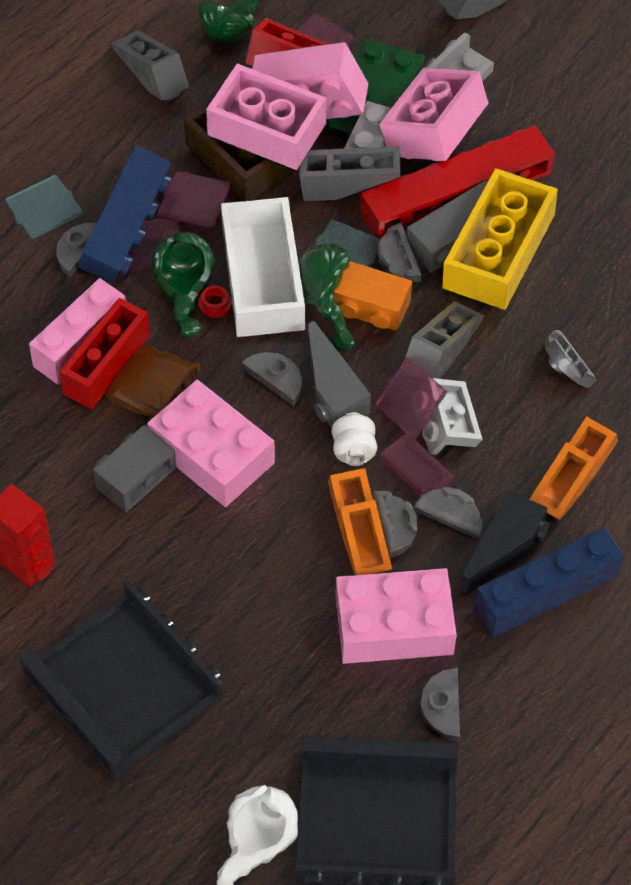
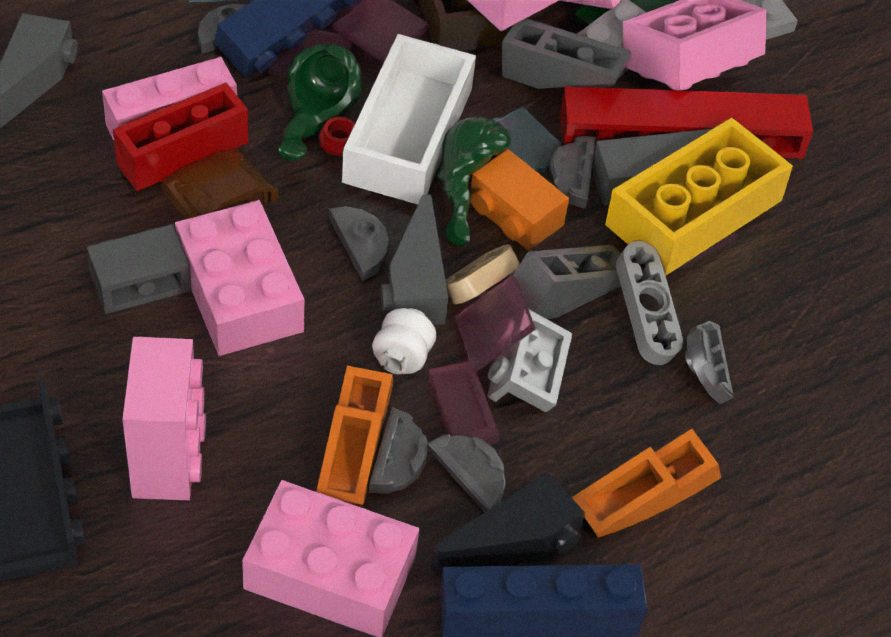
camera: 20 degrees right, 5 degrees down
none -> bright pink brick [123,337,206,501]
none -> tan beam [445,244,520,304]
none -> light grey beam [616,241,683,365]

